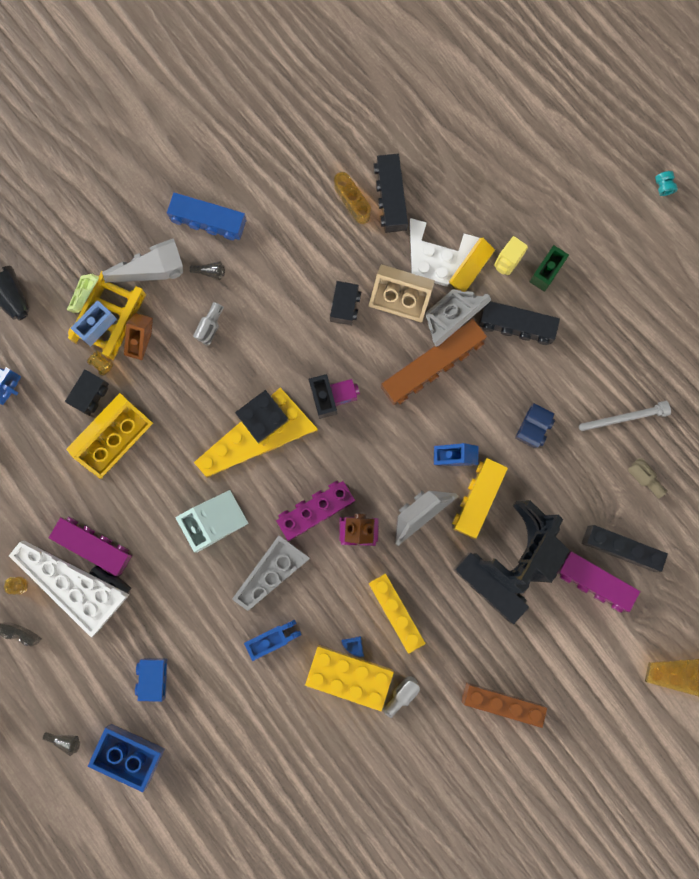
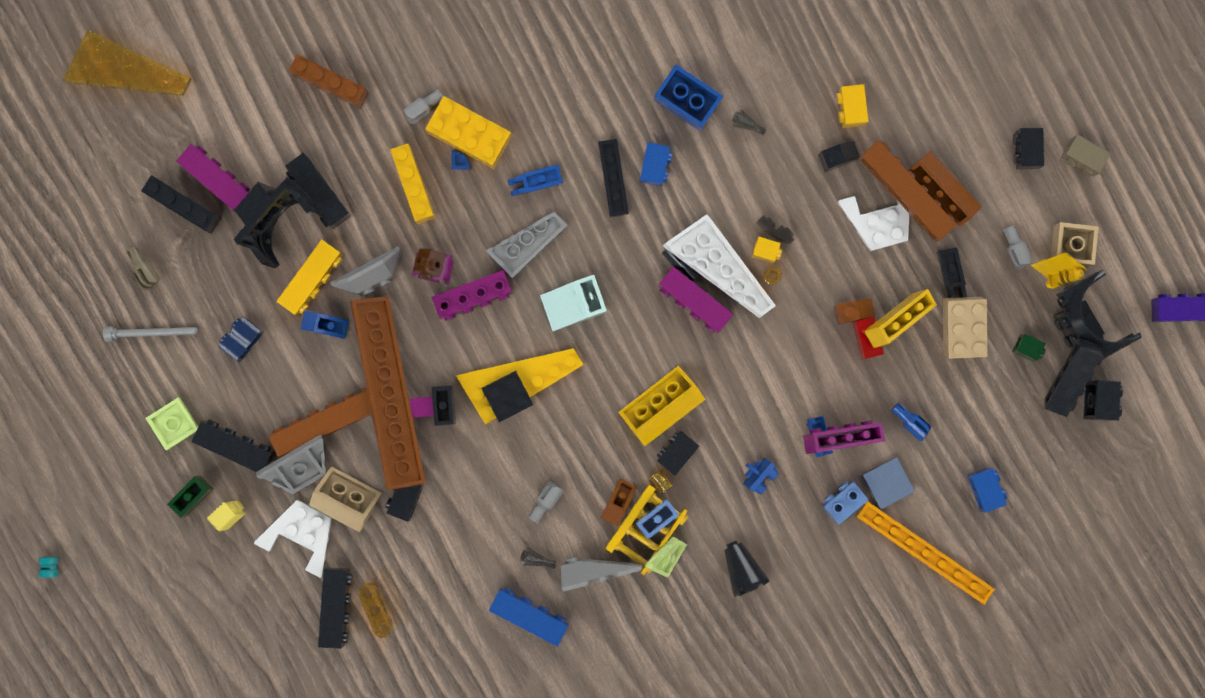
camera: 165 degrees left, 5 degrees up
yellow tile [449,238,495,292] -> none
none -> yellowish green plate [146,397,198,451]
none -> dark orange plate [350,296,426,491]
none -> black plate [598,139,629,217]
none -> yellow brick [751,237,782,263]

